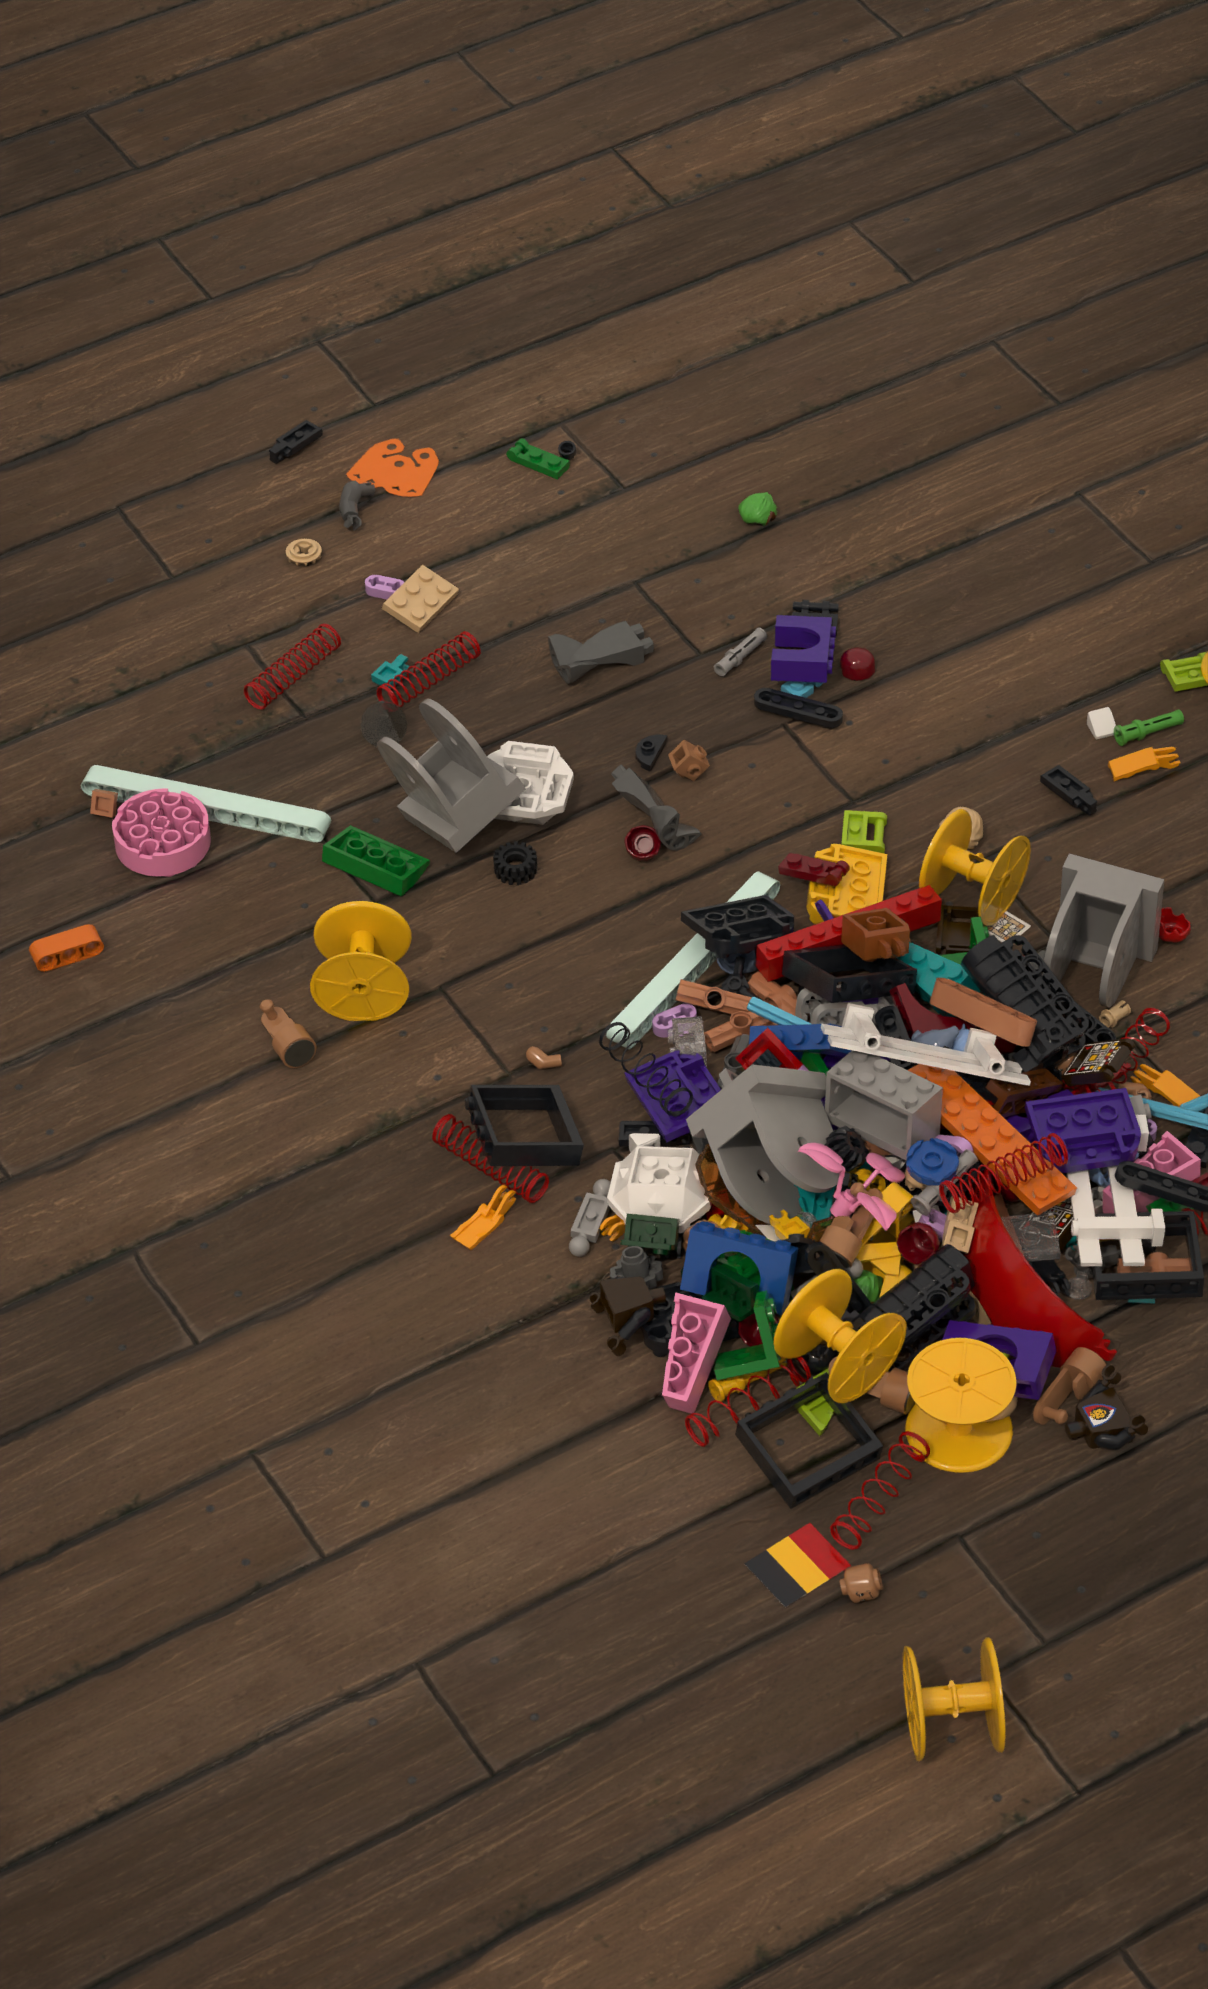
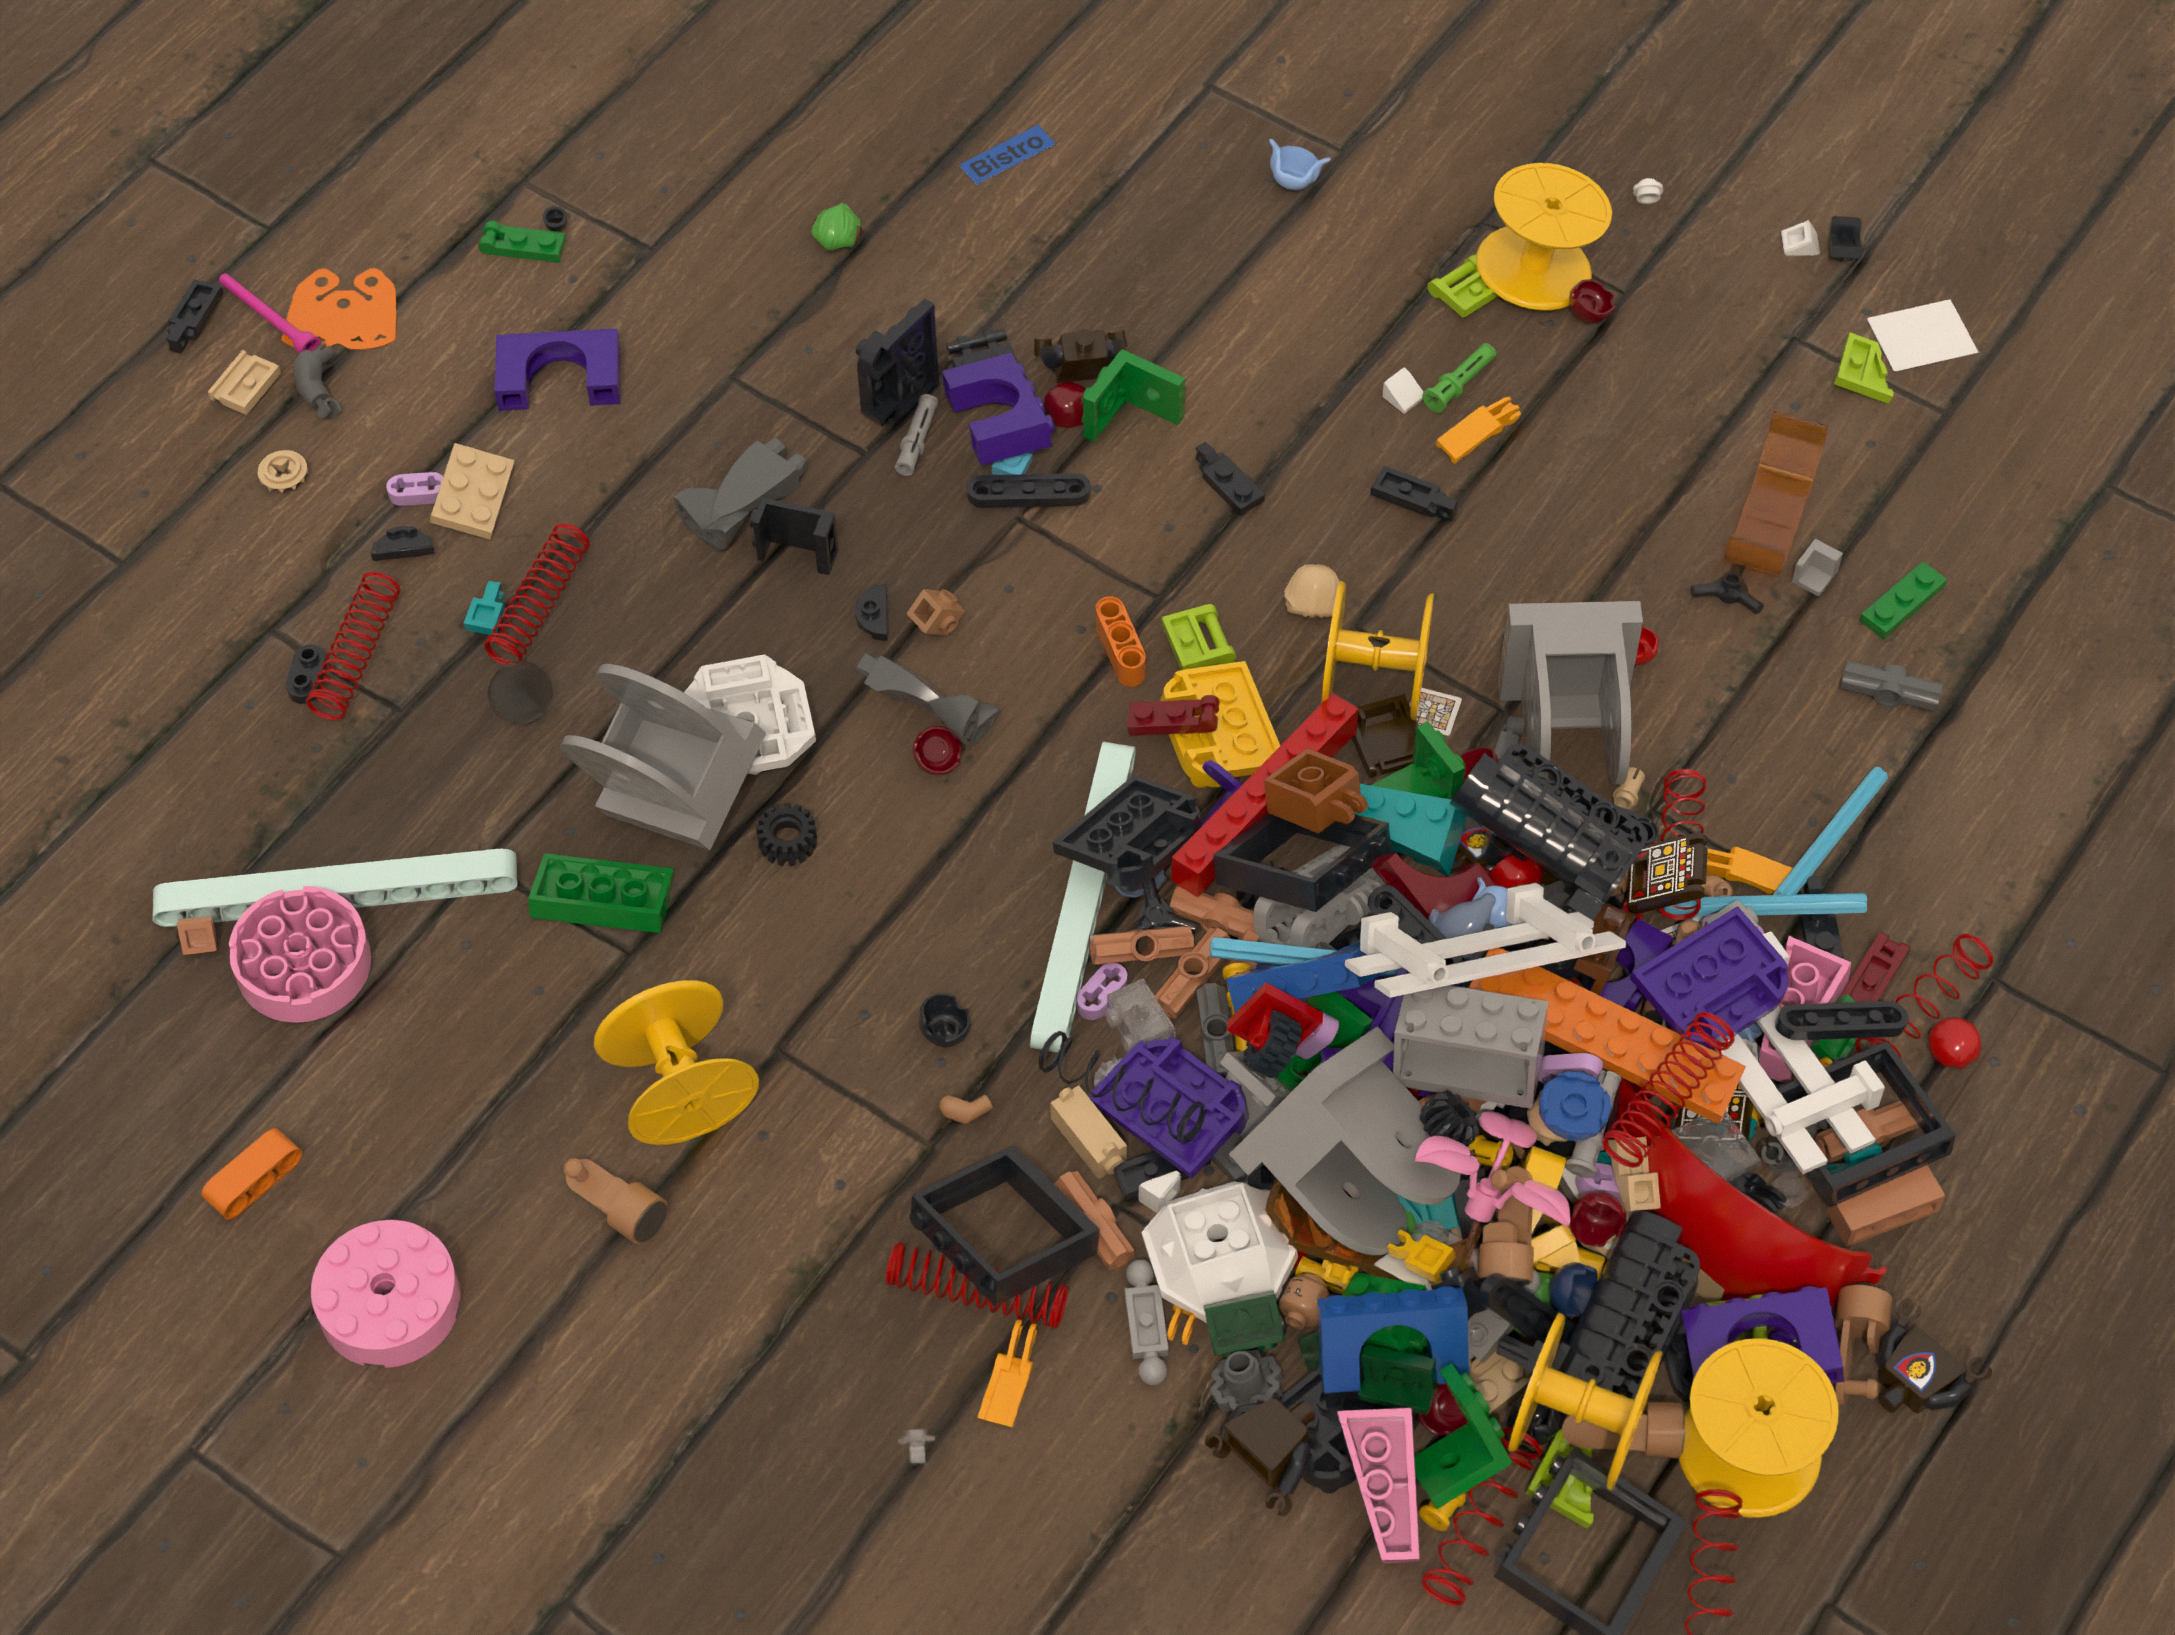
camera: 25 degrees left, 10 degrees up
nougat beam [930,977,1037,1047] -> none
none -> tan plate [208,350,281,415]
none -> dark pink piece [219,274,321,353]
none -> black plate [286,645,327,704]
none -> bright pink brick [311,1220,461,1368]
none -> black plate [371,526,435,561]
none -> dark purple arch [495,329,621,411]
none -> black panel [750,498,839,575]
none -> black plate [855,298,939,427]
none -> clear plate [898,1429,935,1465]
none -> black hair [919,993,971,1048]
none -> blue sticker [959,125,1056,185]
none -> dark brown torso [1034,329,1127,383]
none -> tan brick [1050,1085,1127,1179]
none -> nougat piece [1054,1171,1135,1271]
none -> green bracket [1082,349,1185,442]
none -> orange beam [1096,596,1146,687]
none -> black hinge [1195,442,1265,516]
none -> light blue hair [1269,139,1331,190]
none -> dark blue hair [1549,1262,1598,1317]
none -> nougat brick [1826,1165,1946,1247]

